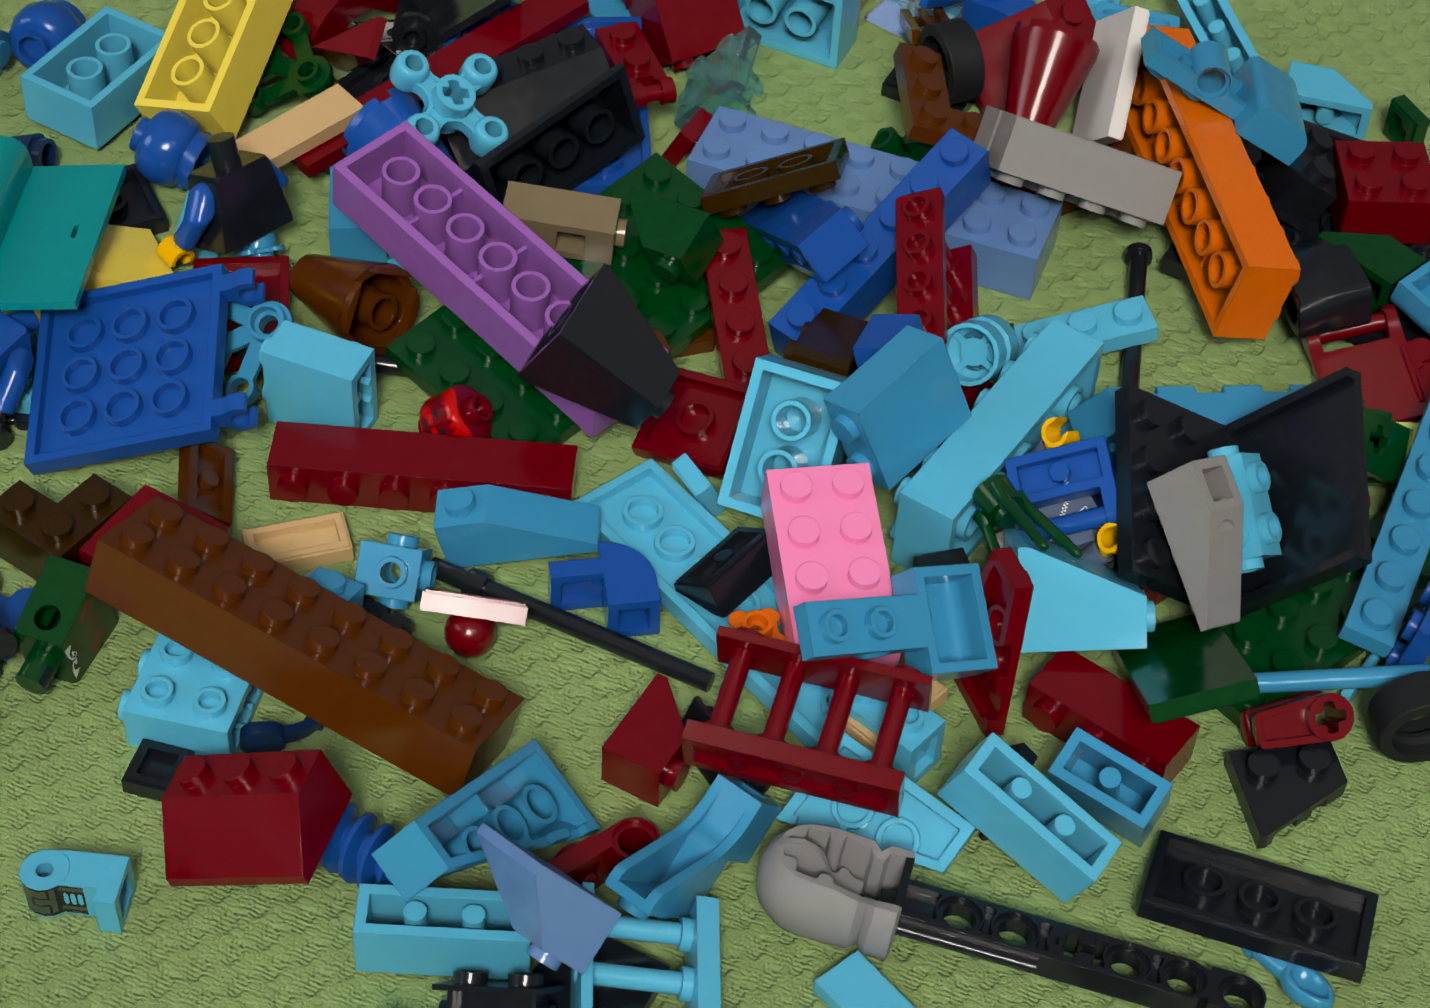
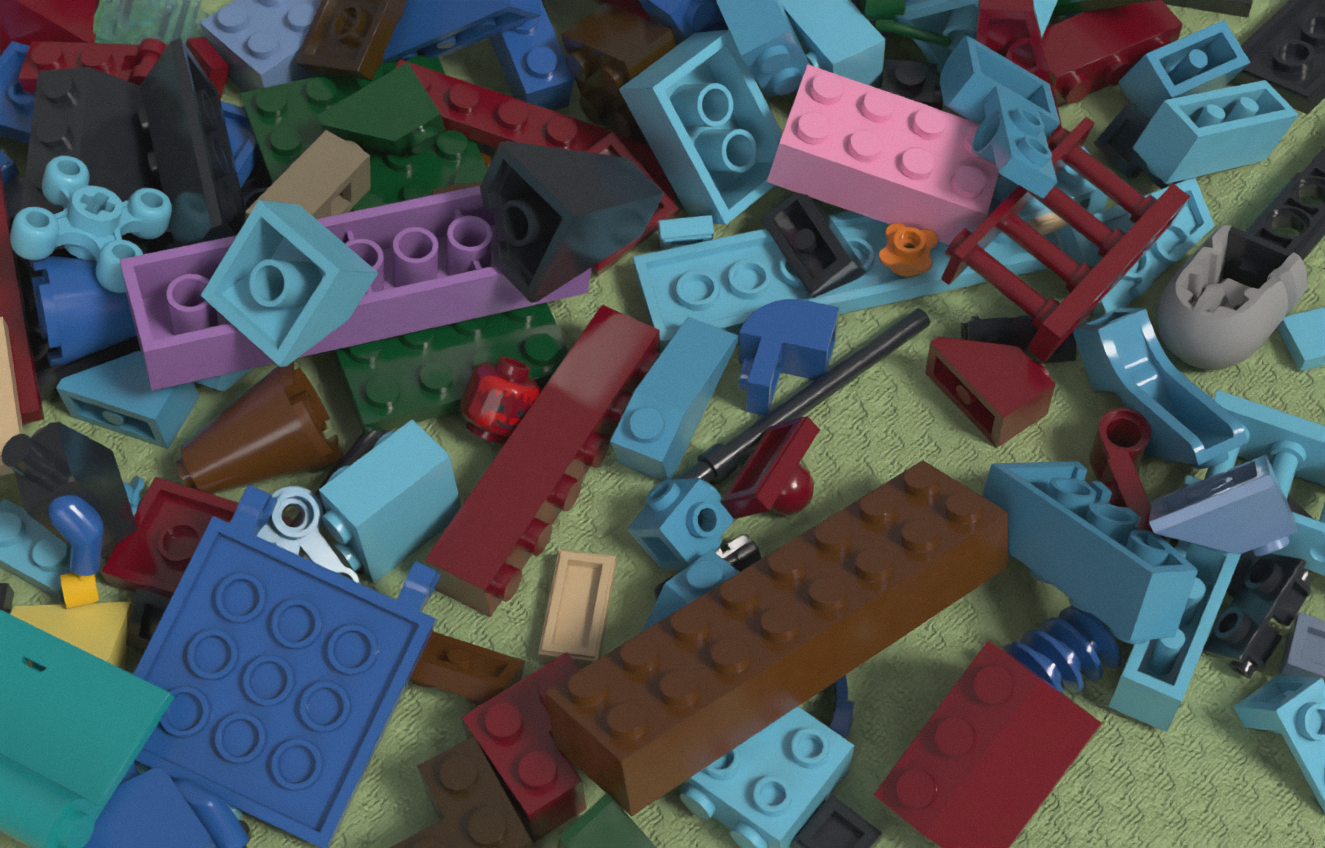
camera: 60 degrees left, 10 degrees up
none -> medium azure slope [200,200,378,367]

